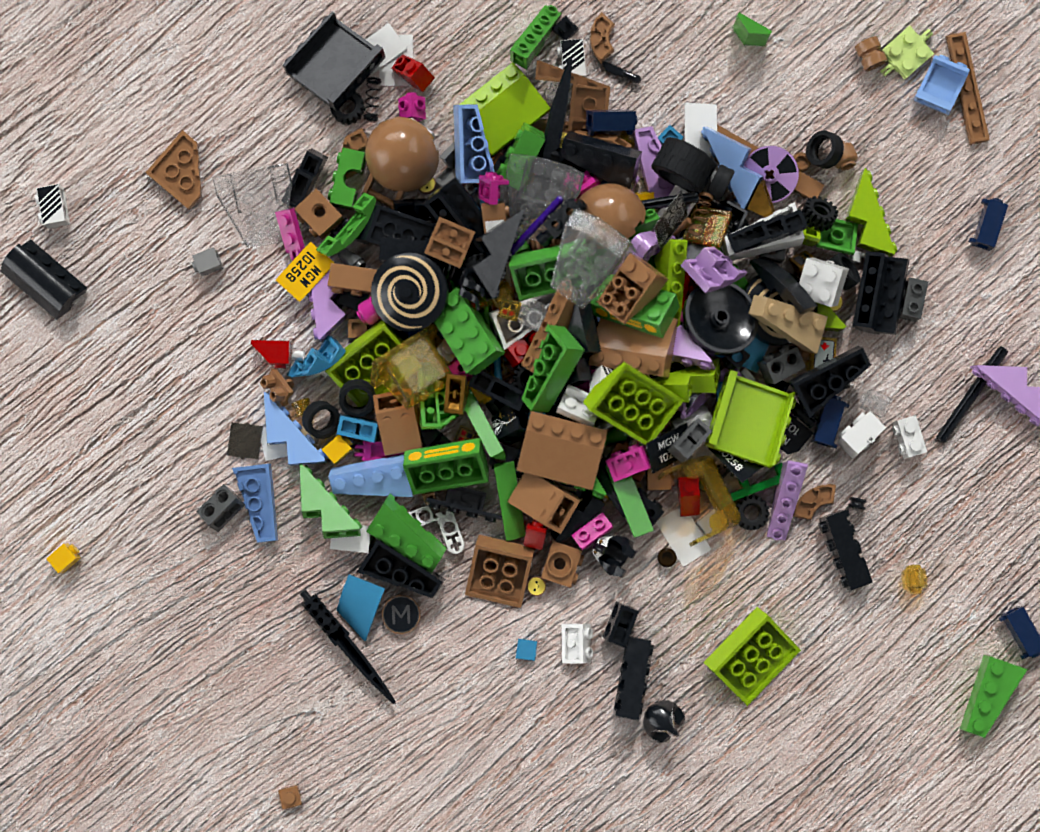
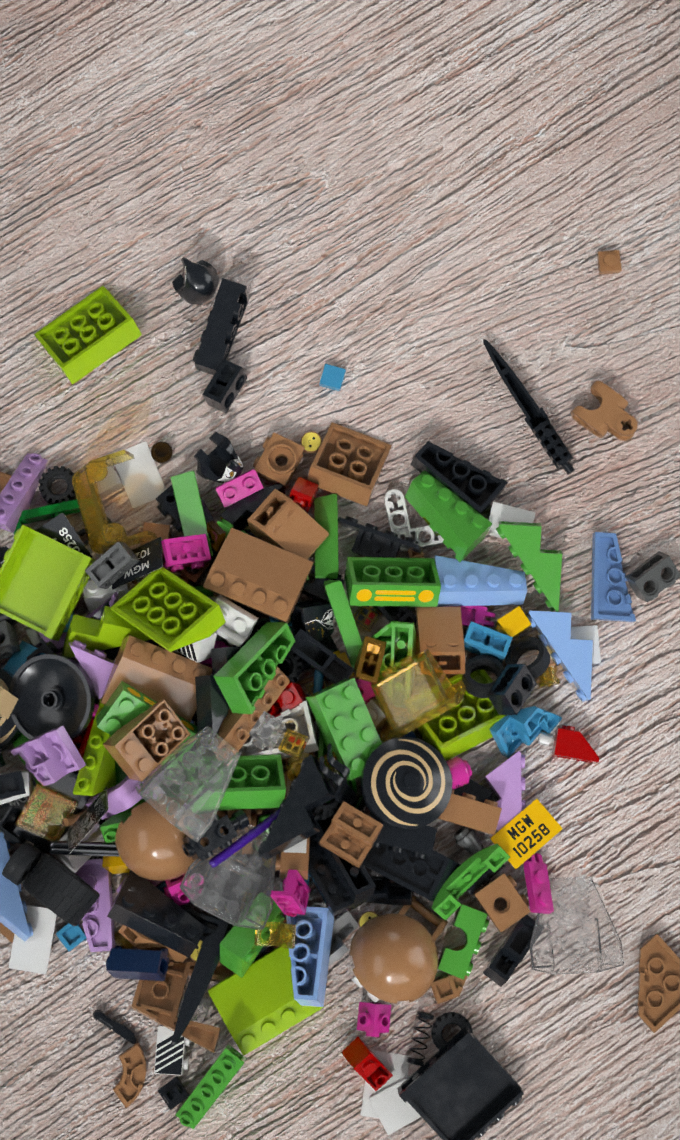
camera: 175 degrees left, 5 degrees down
light grey brick [191,247,224,276] -> none
clear smoke piece [227,422,263,459] -> none
medium nougat hips [260,368,294,406] -> none
dark azure slope [337,574,385,641] -> none
medium nougat plate [348,319,368,339] -> none
black tile [382,595,421,634] -> none
white bracket [562,623,593,664] -> none
red slope [677,476,700,517] -> none
medium nougat piece [688,192,713,236] -> none
none -> dark brown tile [207,520,226,552]
none -> clear yellow bracket [254,922,296,949]
none -> black brick [487,664,537,715]
none -> medium nougat piece [570,380,638,441]

